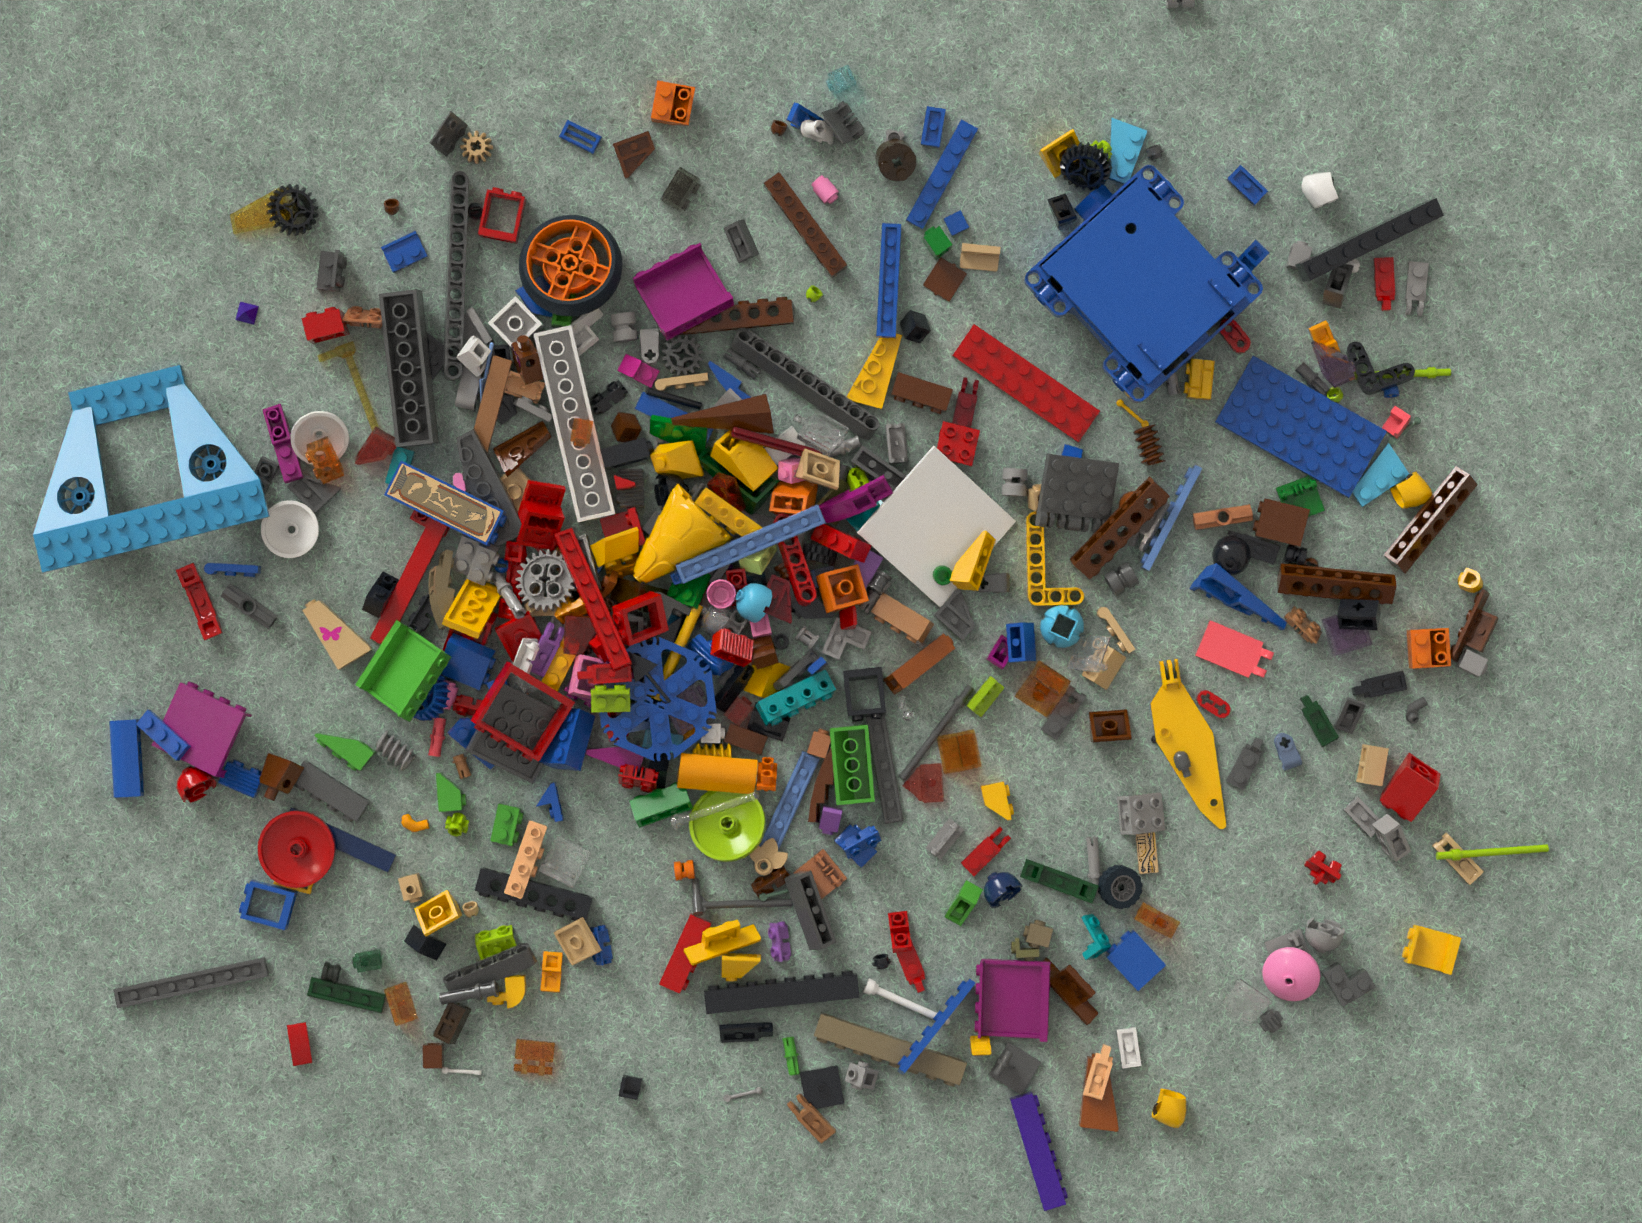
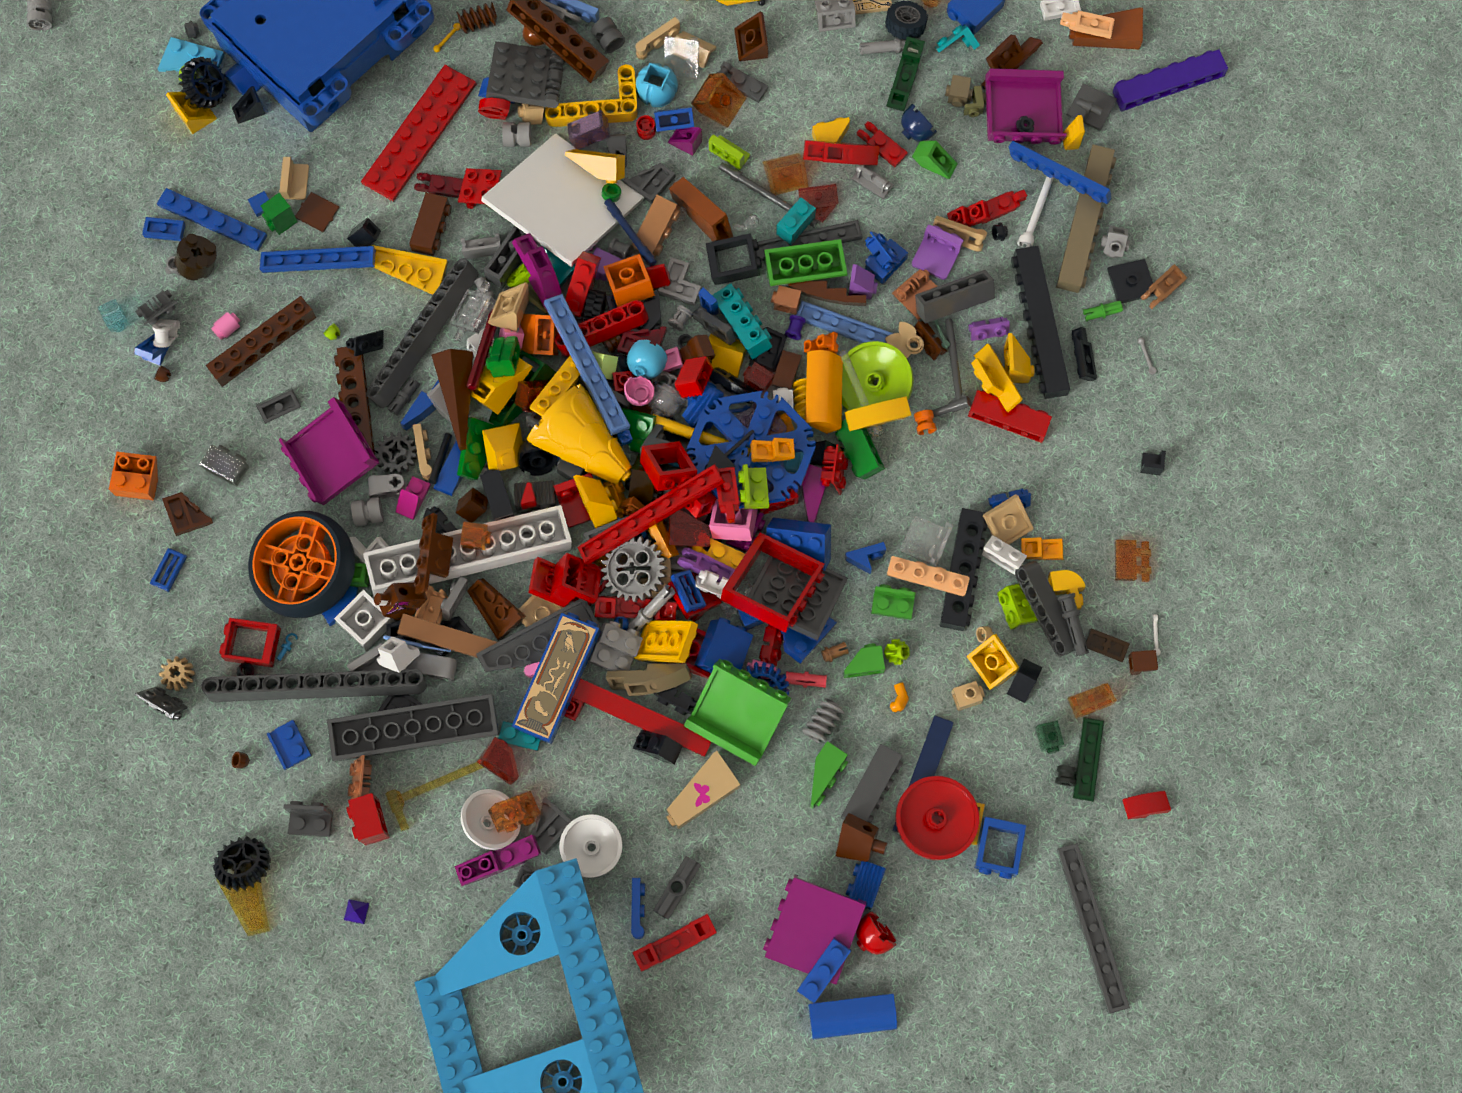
camera: 90 degrees left, 15 degrees down
none -> dark azure hand [276,633,298,661]
none -> black hinge [346,330,384,356]
none -> reddish brown bracket [414,513,453,595]
none -> red piece [478,98,510,120]
none -> green brick [486,336,521,378]
none -> brick [567,110,610,149]
none -> dark blue piece [604,198,657,266]
none -> red wheel [636,115,656,140]
none -> blue tile [670,570,706,613]
none -> light orange slope [751,438,795,462]
none -> teal brick [776,197,816,245]
none -> dark purple bush [784,315,806,340]
none -> red slope [803,140,880,165]
none -> yellow slope [844,396,911,431]
none -> medium lavender bracket [912,224,963,280]
none -> tan plate [933,216,987,251]
none -> white bracket [982,535,1027,575]
none -> black plate [1016,116,1034,132]

